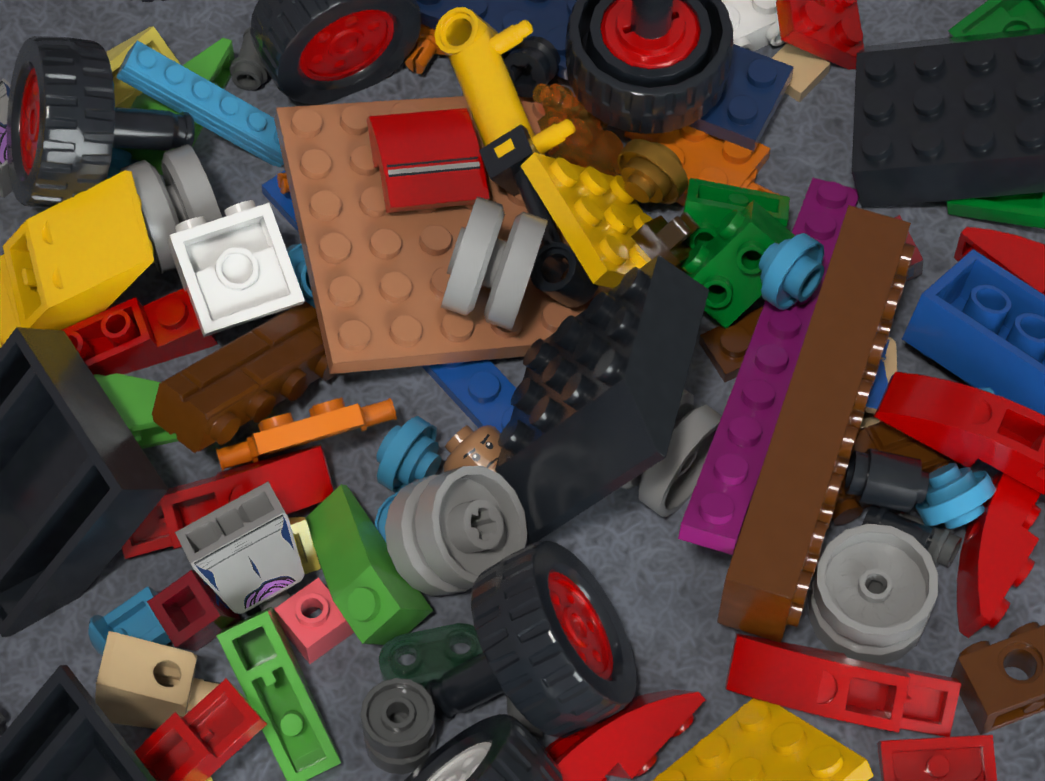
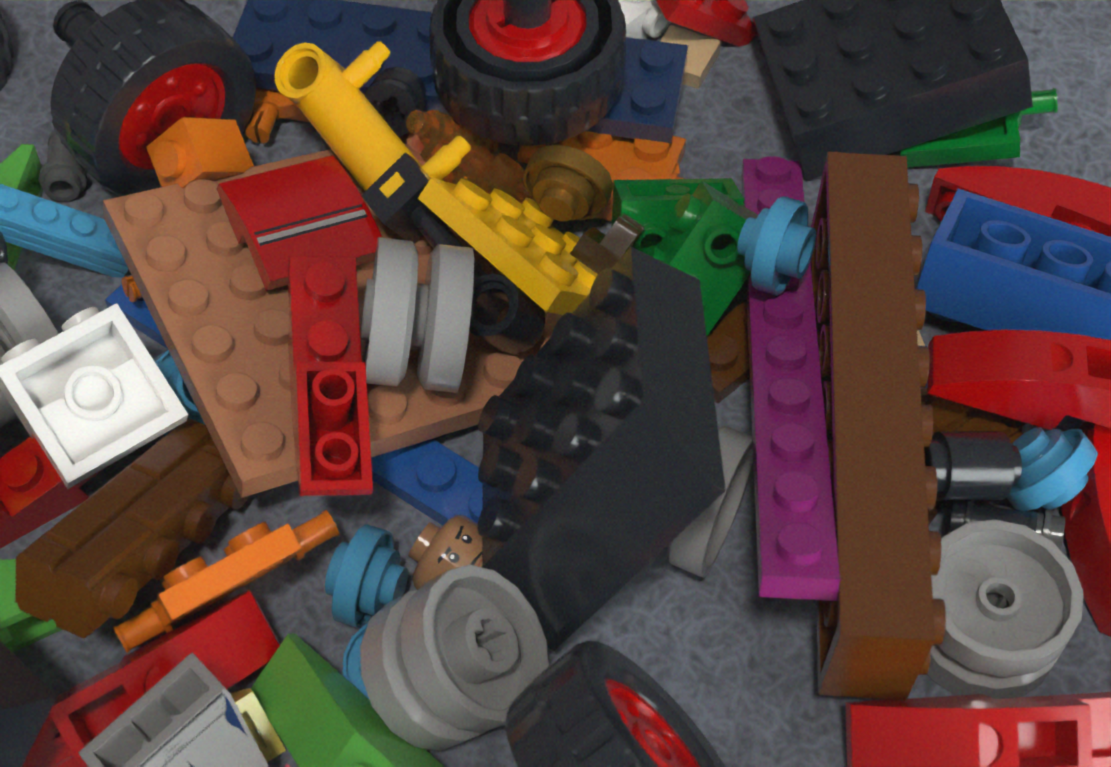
camera: 15 degrees left, 5 degrees down
none -> orange brick [146,117,254,188]
none -> red slope [288,255,373,496]

